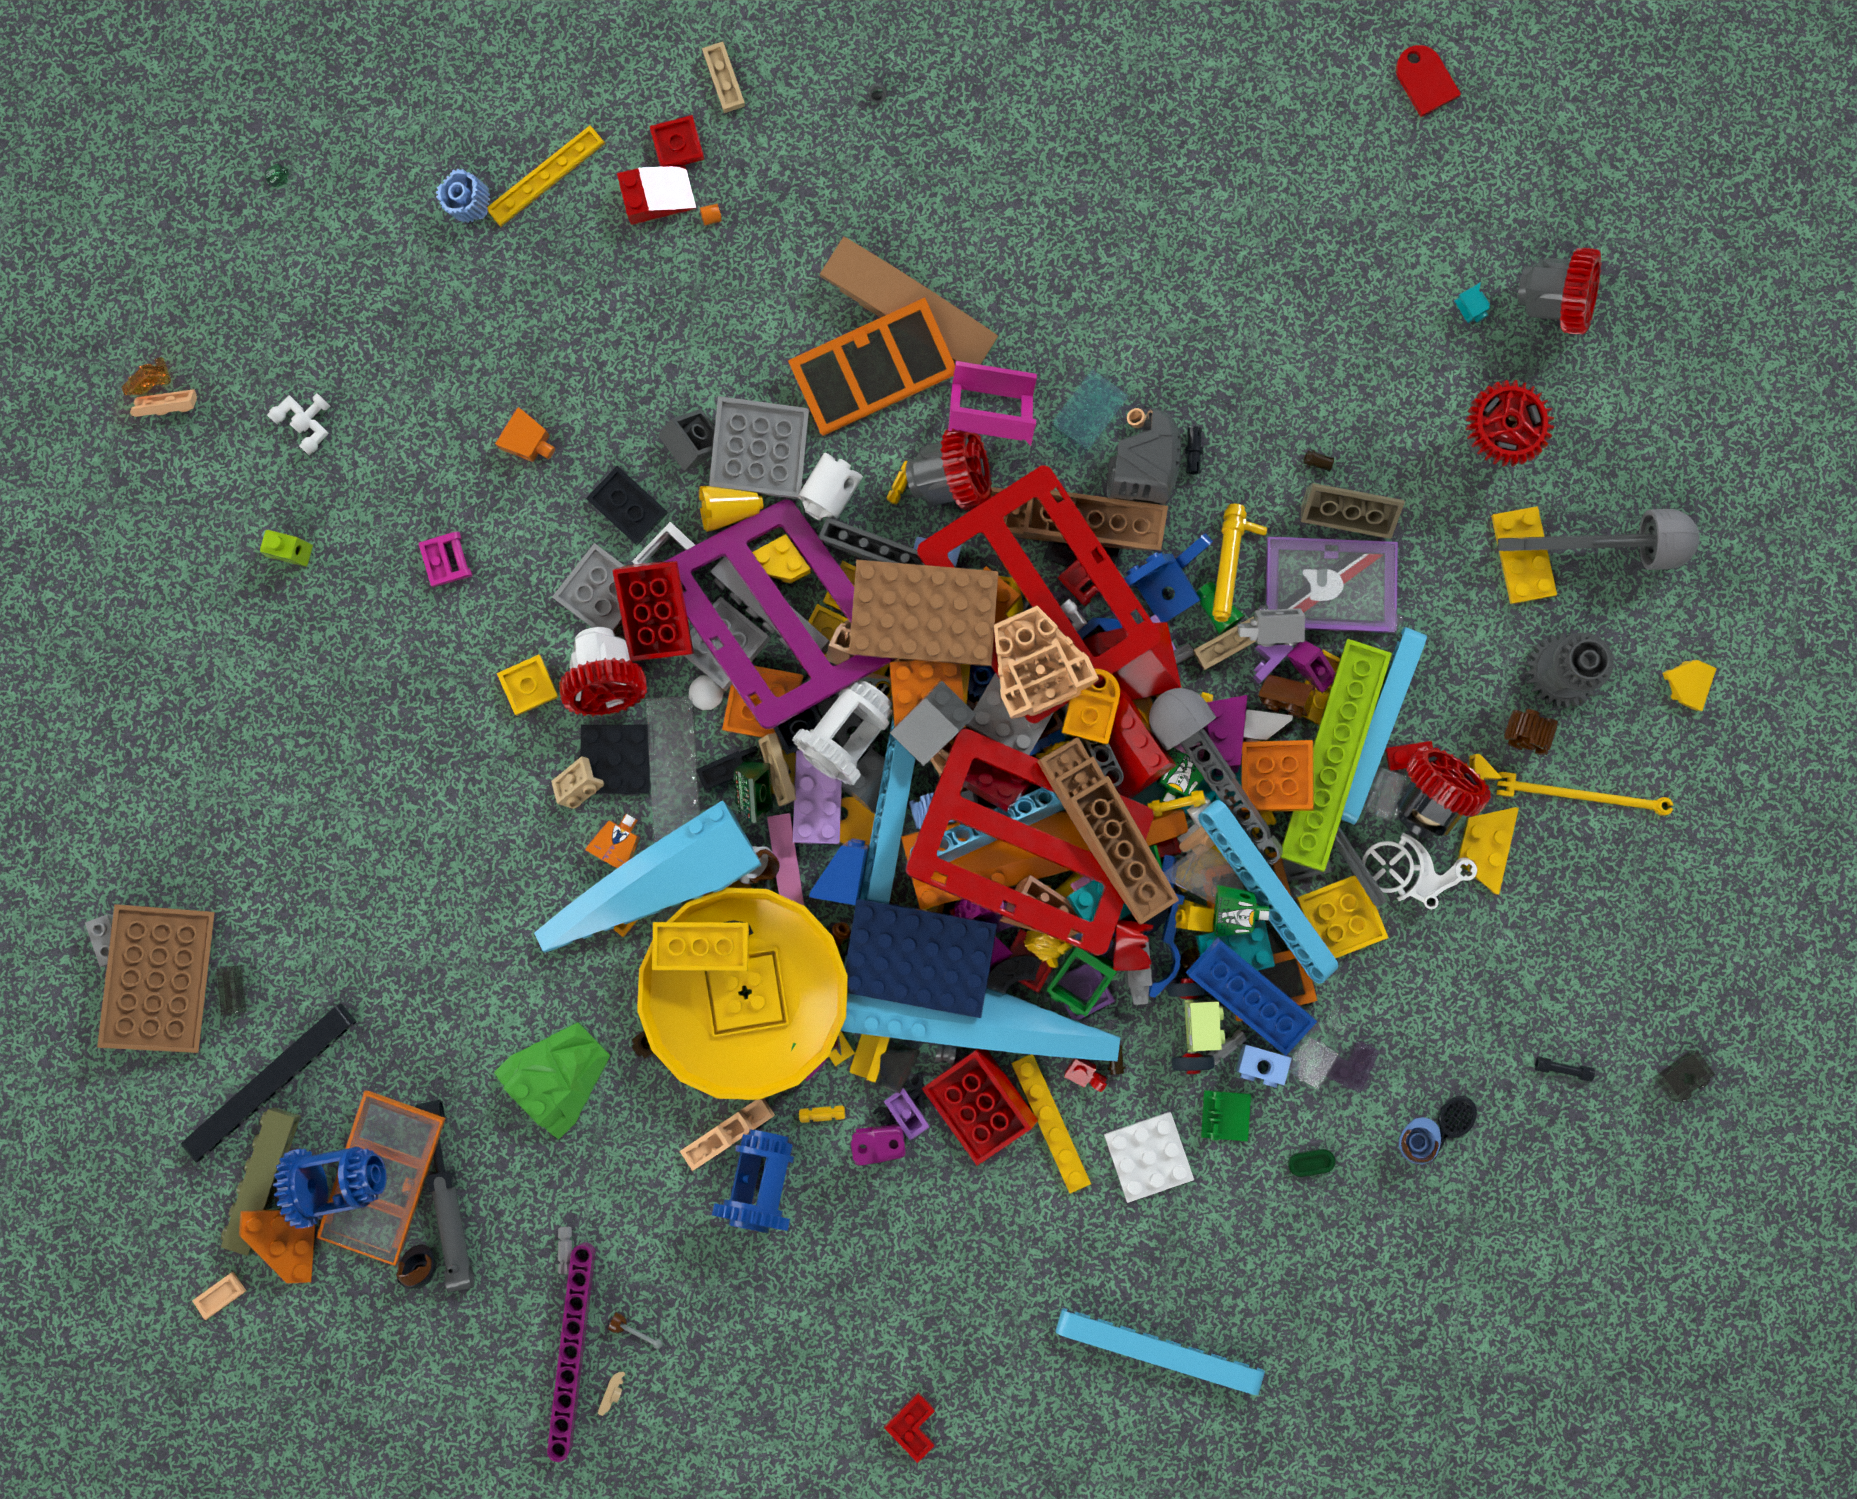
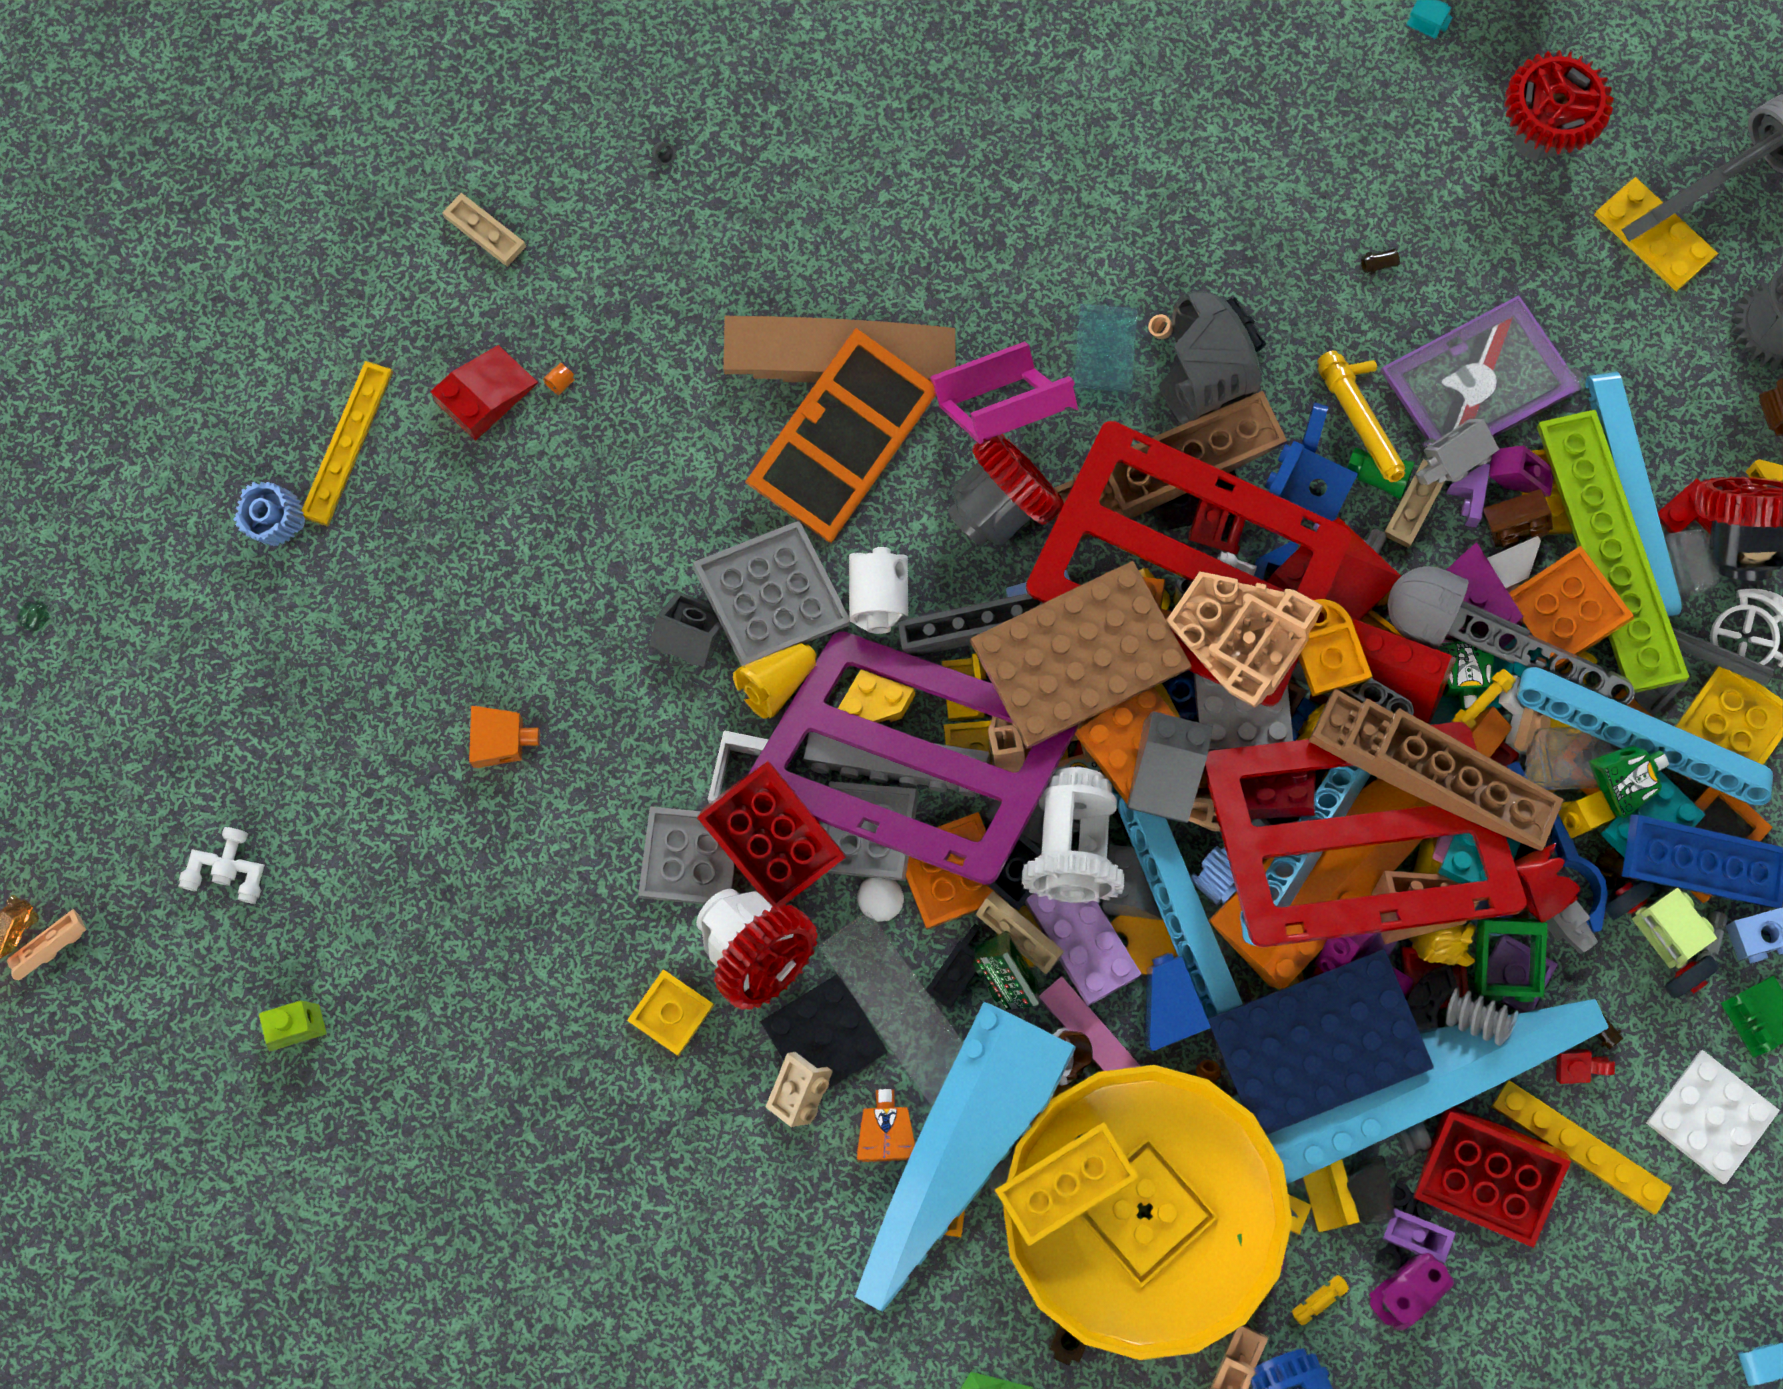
camera: 30 degrees left, 10 degrees down
dark pink plate [419,532,472,588] -> none
black plate [586,466,668,546] -> none
red plate [649,115,705,167] -> none
yellow axle [887,461,908,504] -> none
dark tan slope [1301,483,1405,539] -> none
none -> light grey piece [1447,987,1519,1046]

